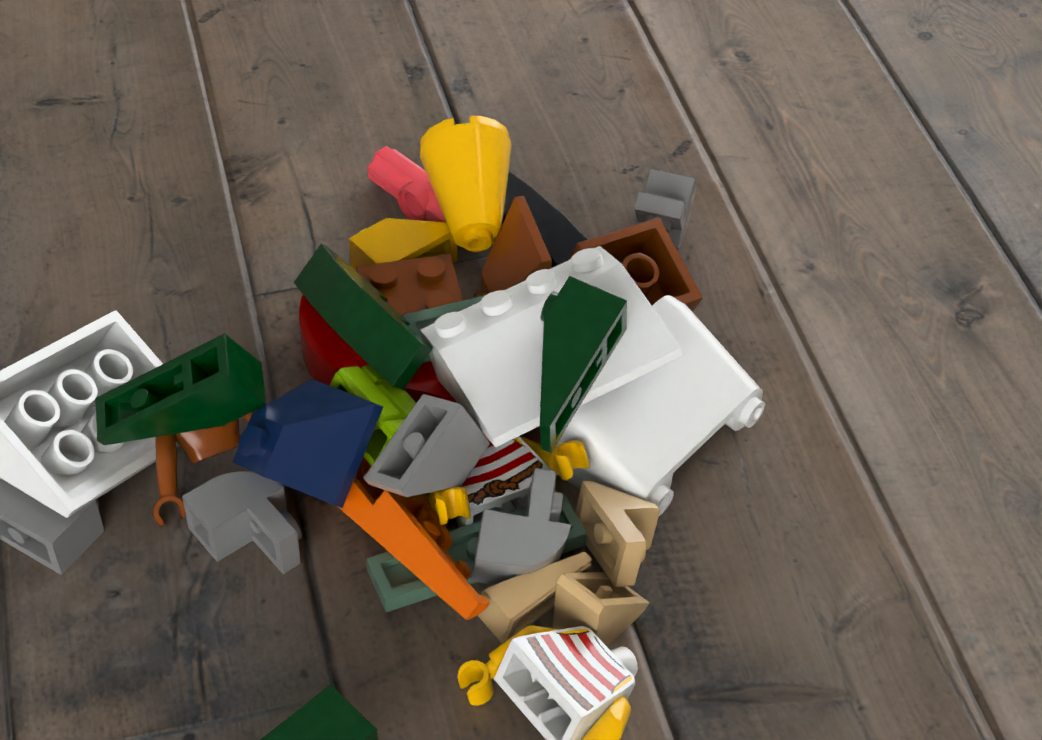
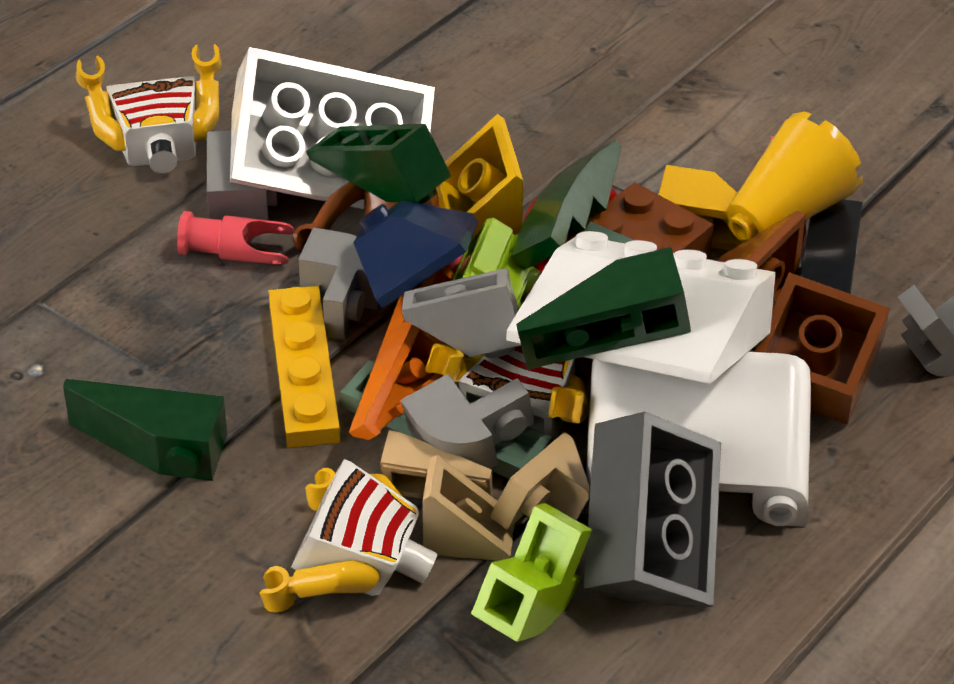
camera: 55 degrees right, 5 degrees down
none -> coral piece [177,211,294,265]
none -> yellow plate [268,285,340,448]
none -> yellow slope [436,114,523,235]
none -> lime brick [471,503,592,642]
none -> dark grey slope [584,411,721,608]

